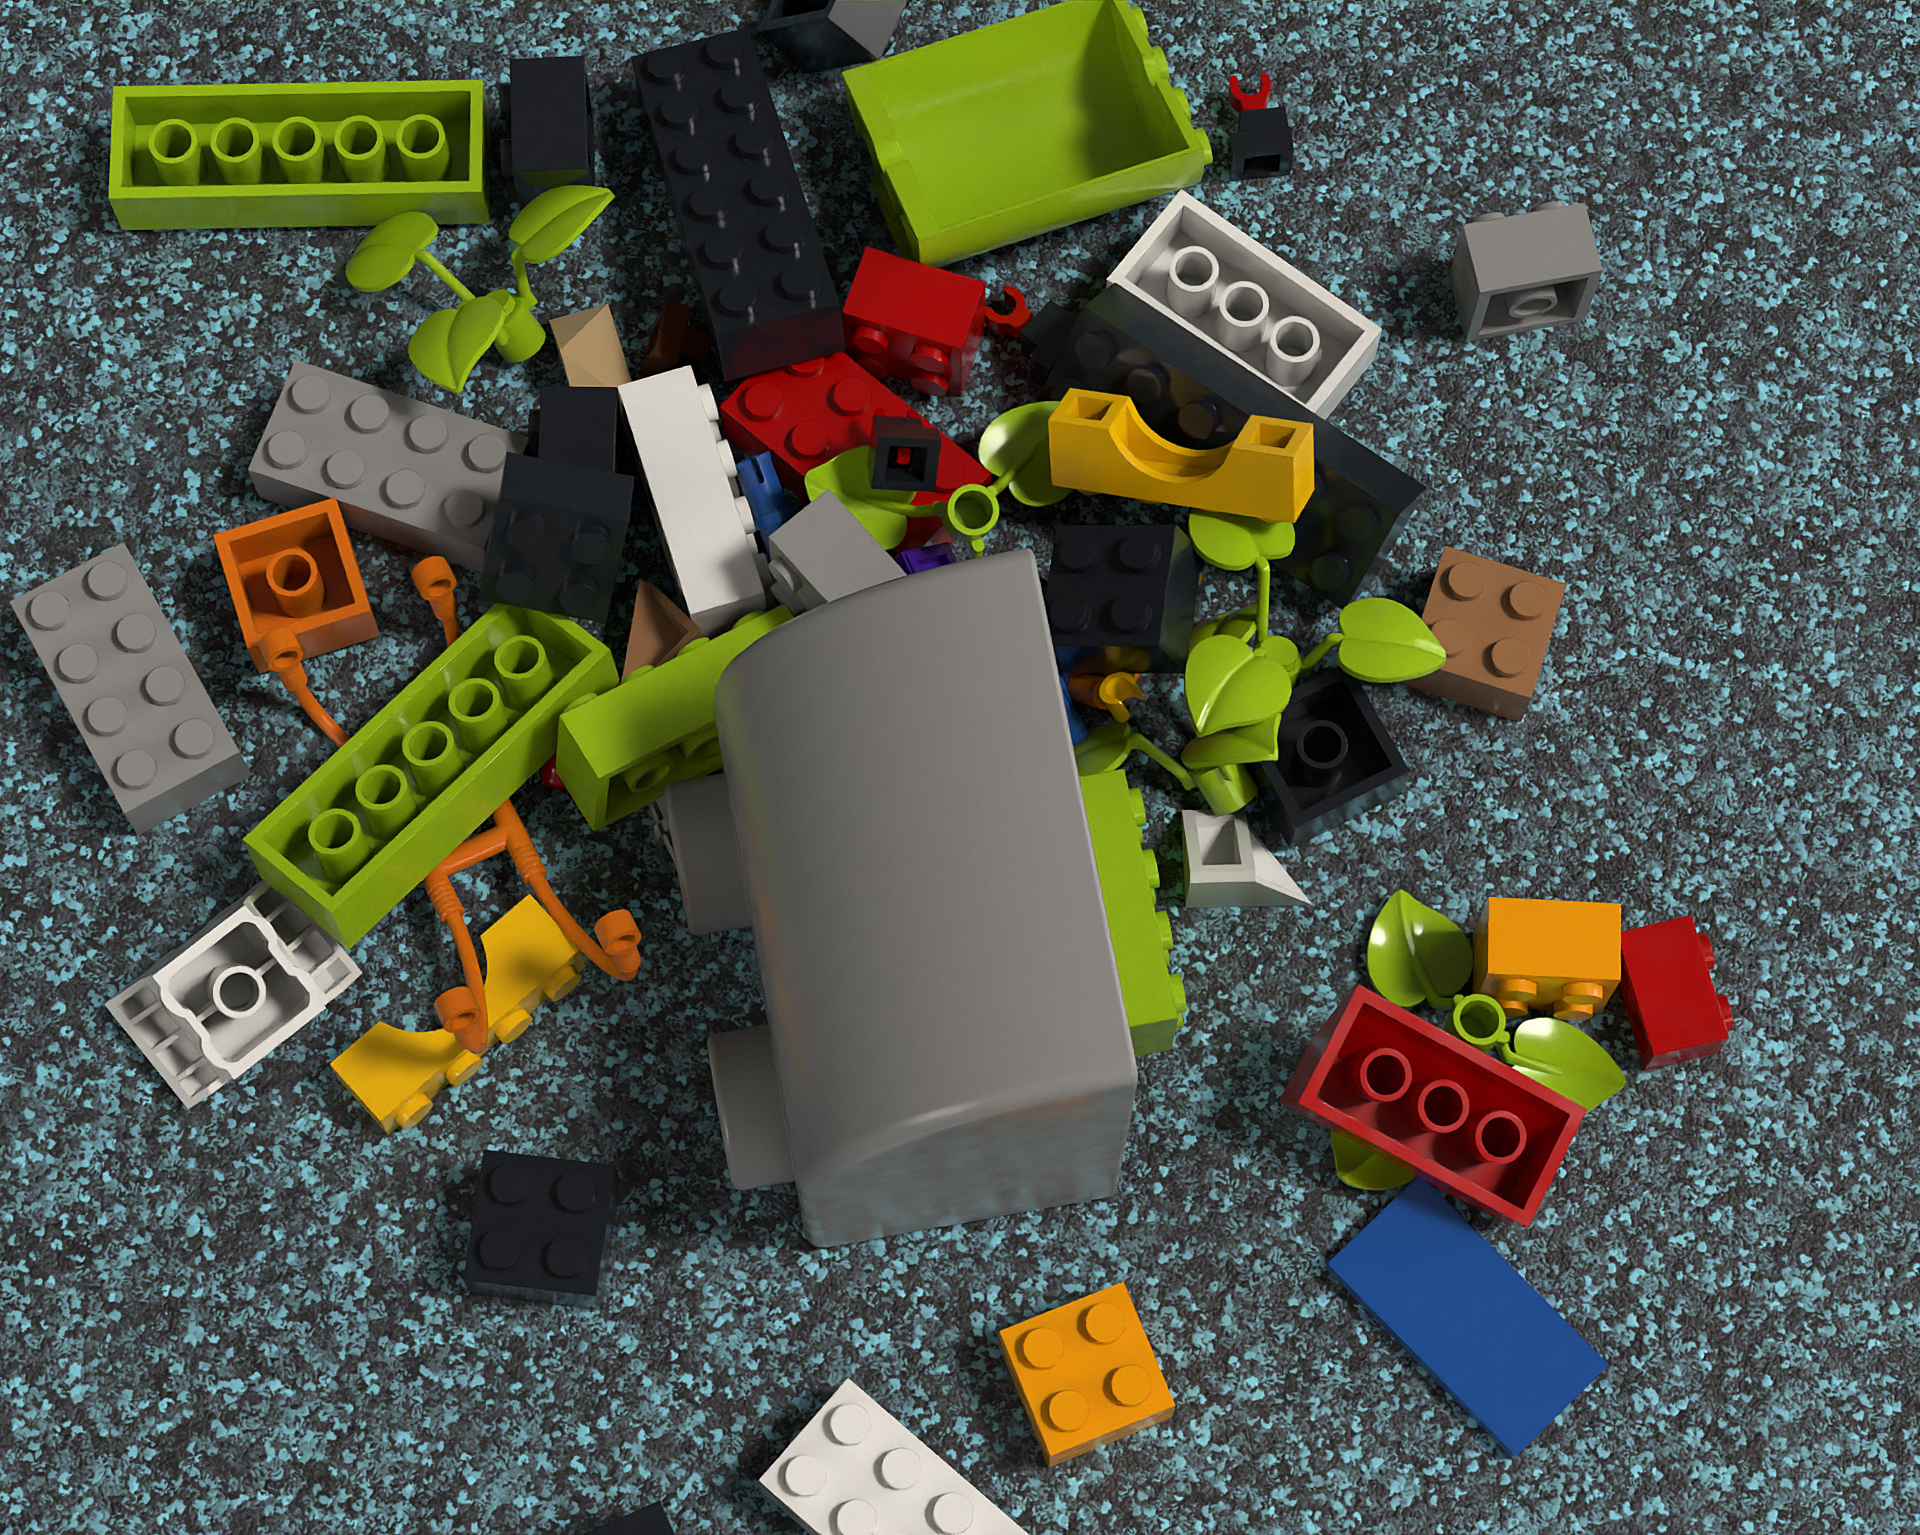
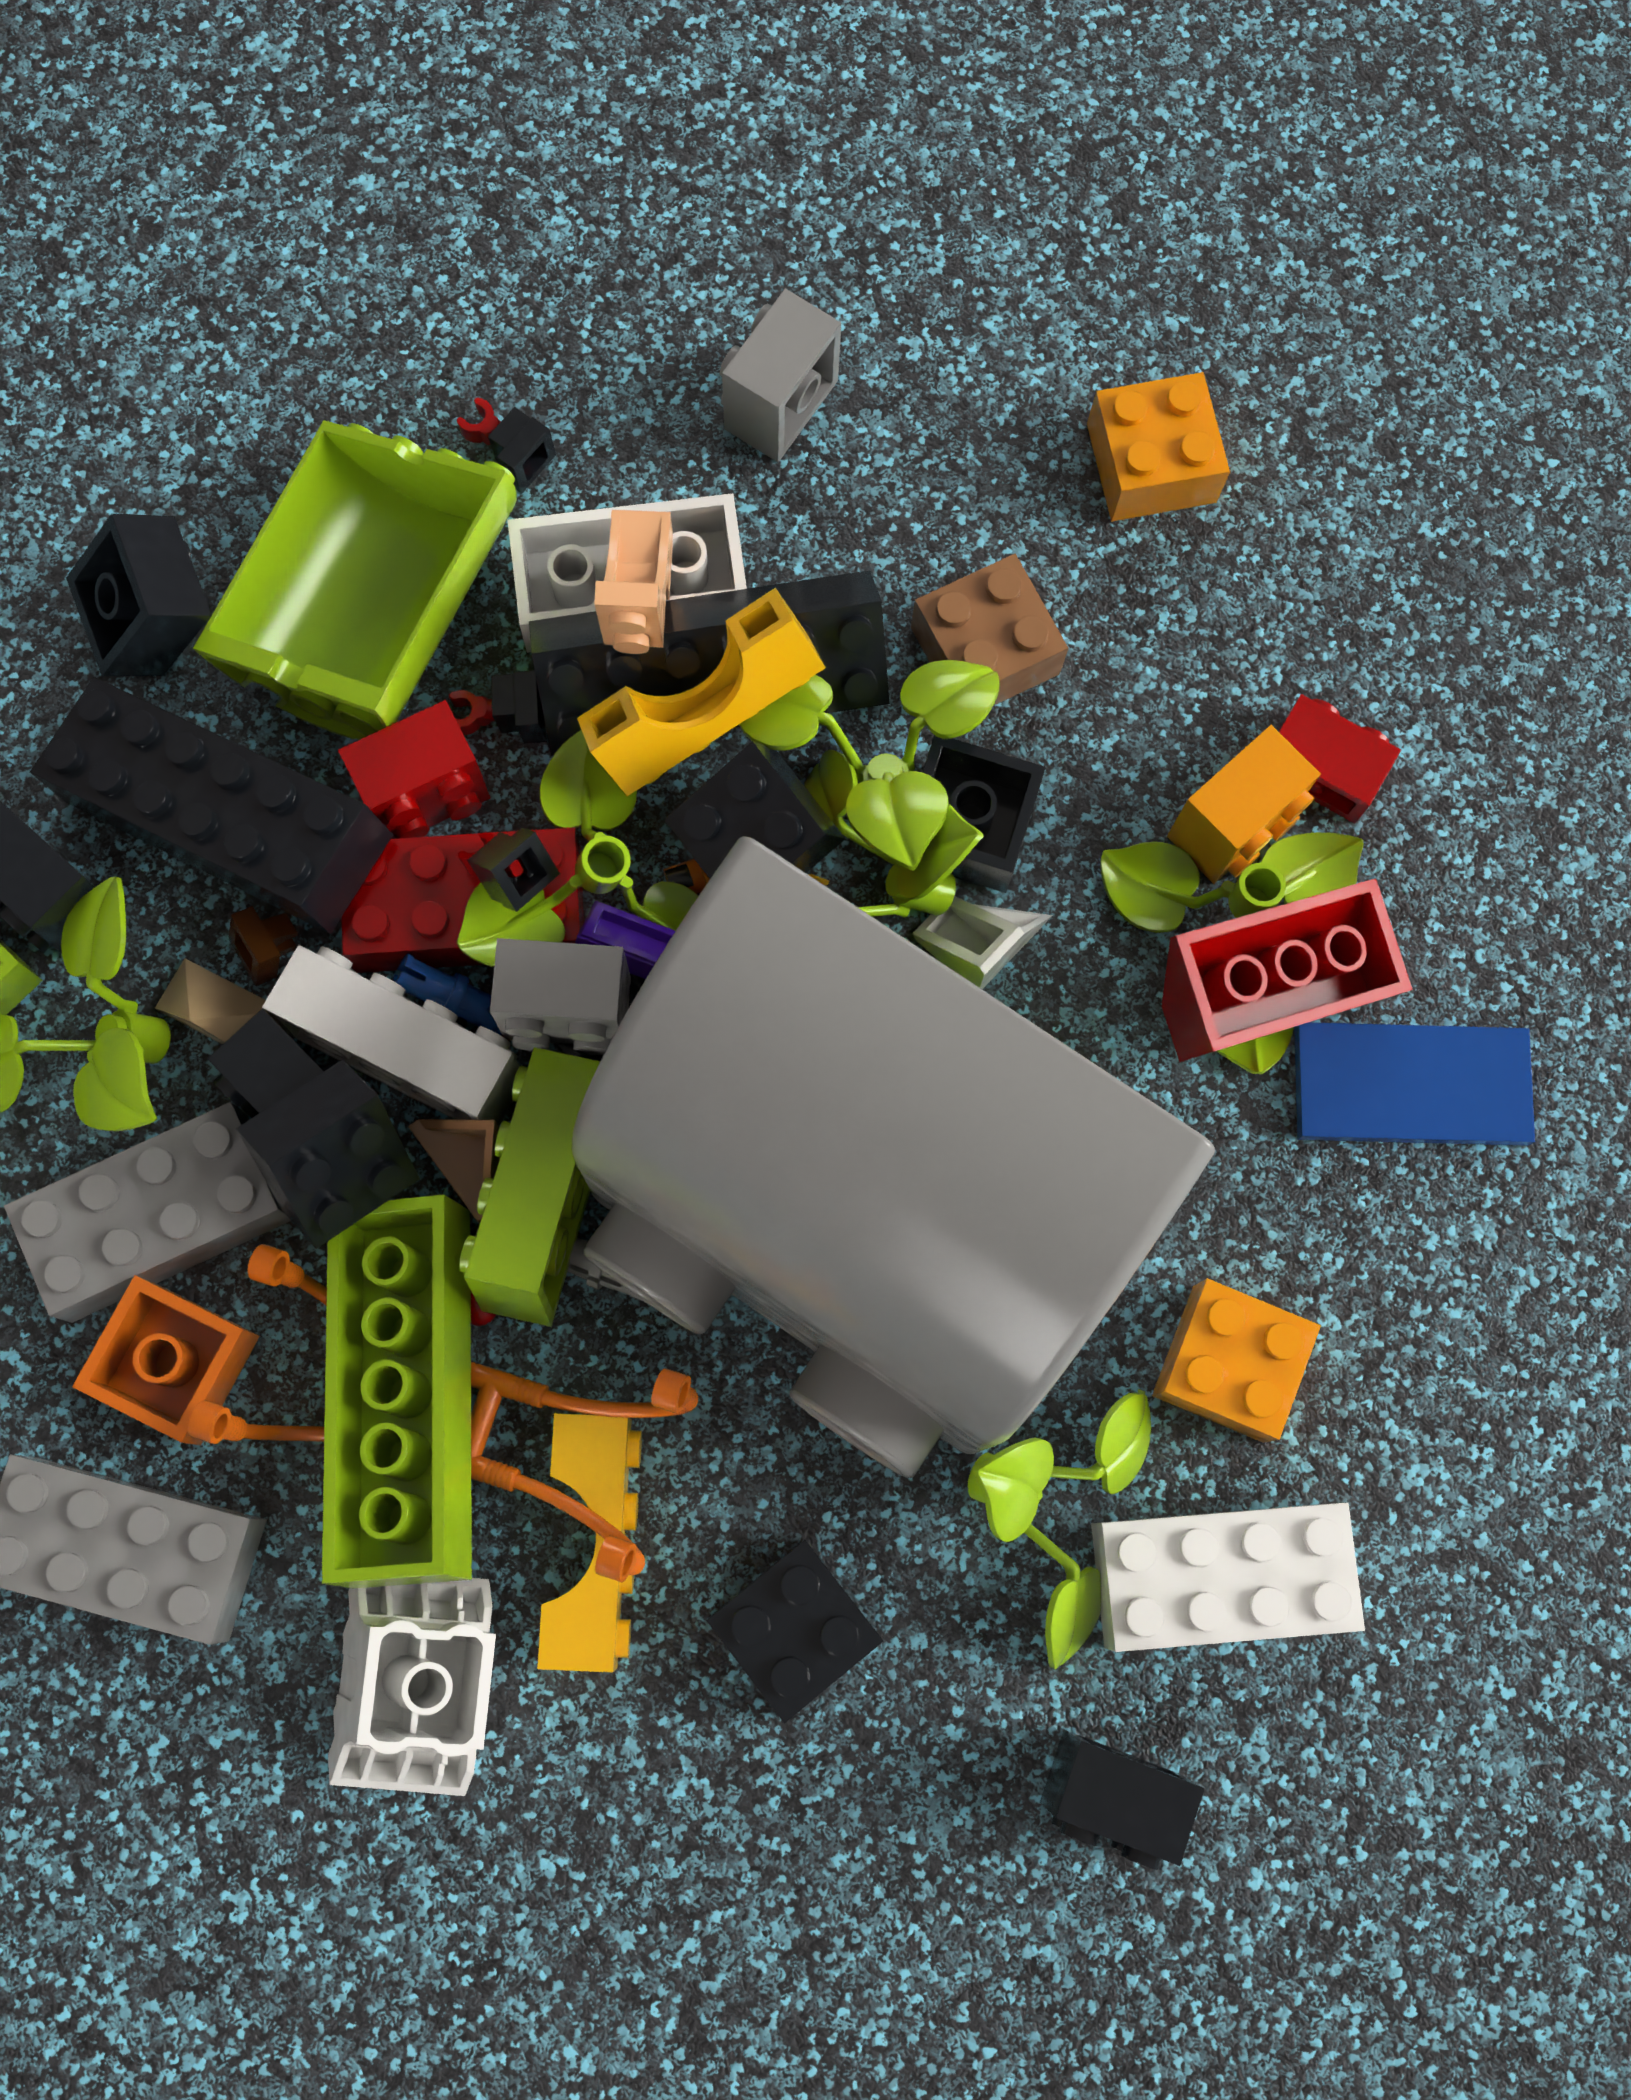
camera: 50 degrees left, 5 degrees up
none -> light nougat arch [594,510,673,654]
none -> lime plant [968,1389,1151,1670]
none -> light orange brick [1087,372,1230,522]

